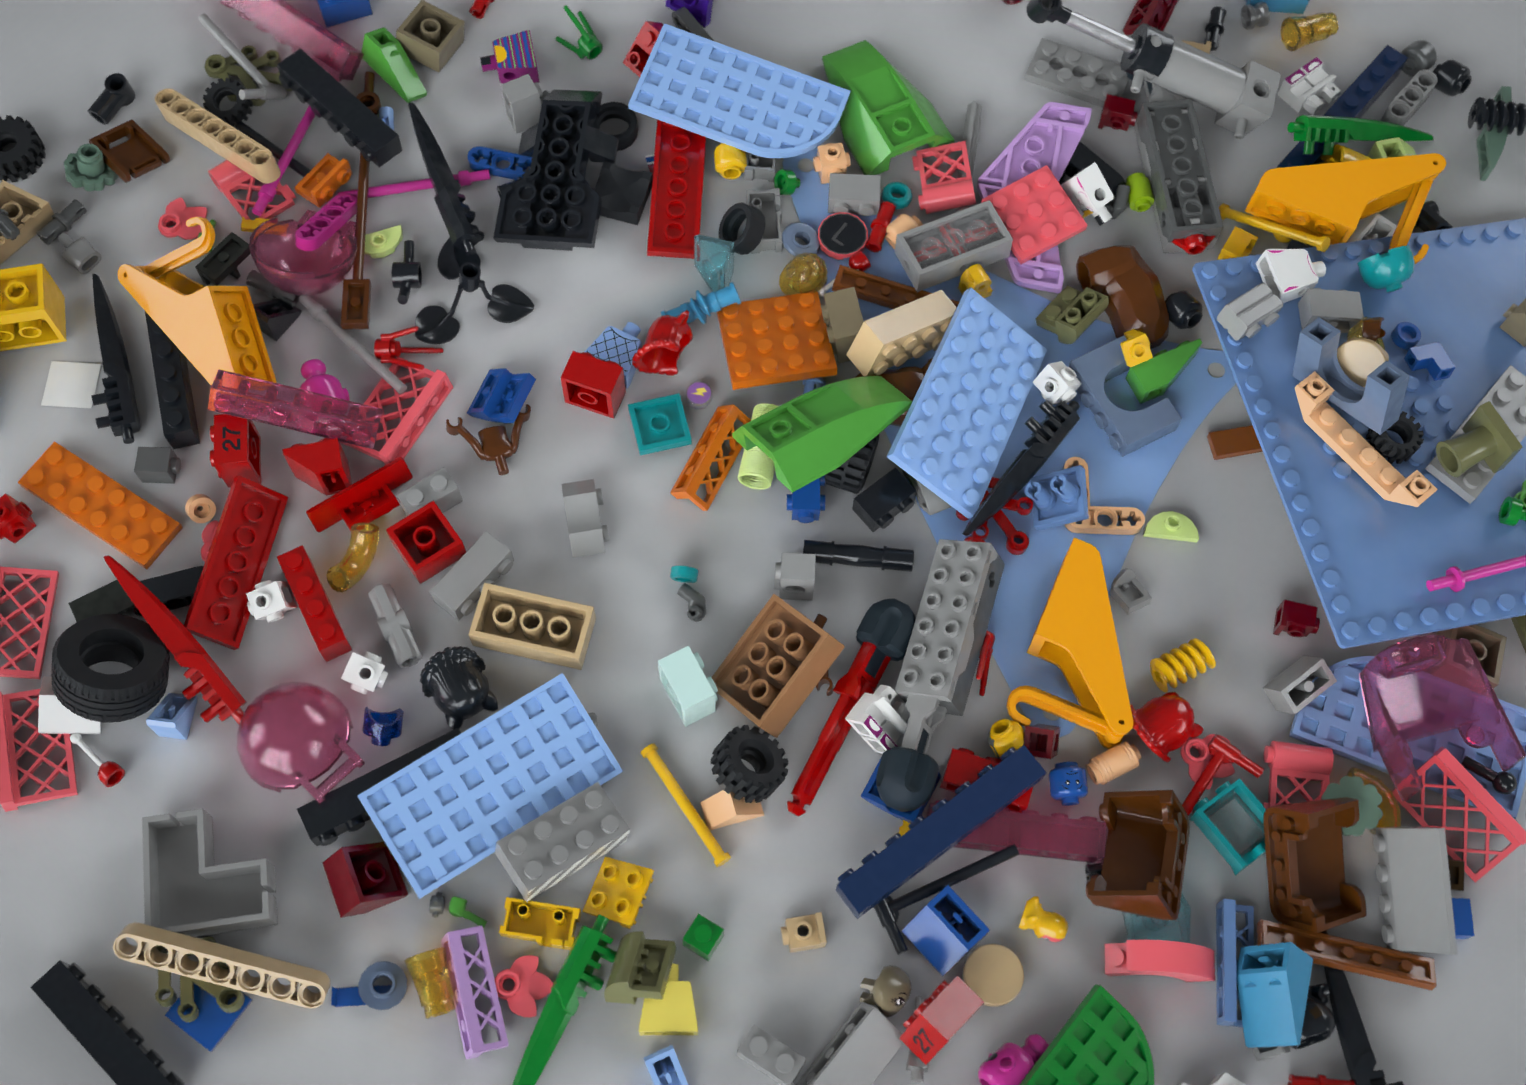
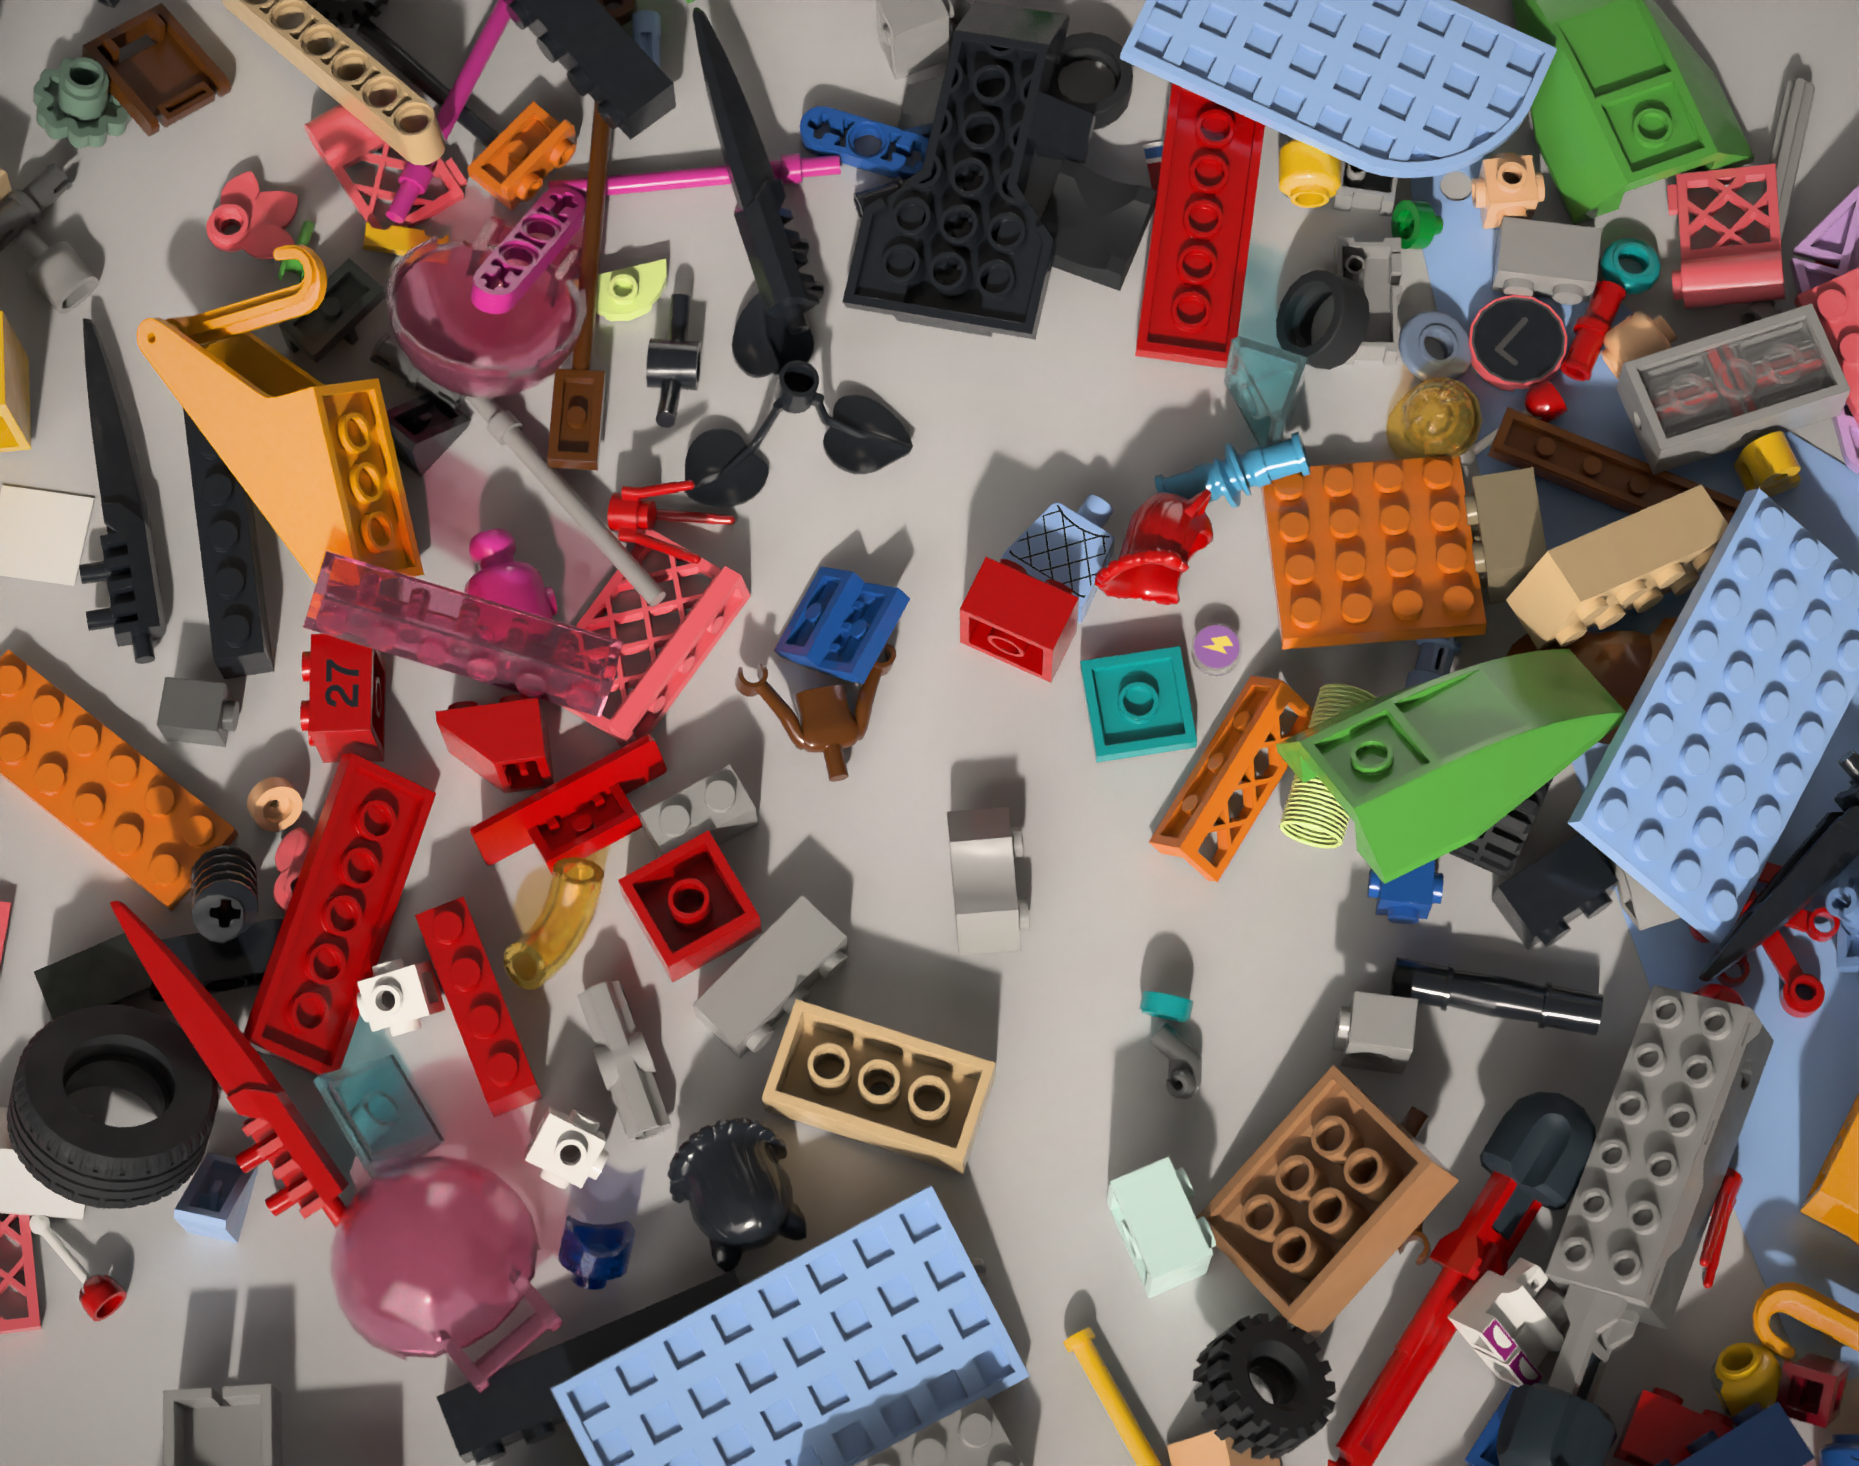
camera: 10 degrees right, 5 degrees up
none -> black piece [191,845,259,944]
none -> clear light blue slope [313,1054,445,1184]

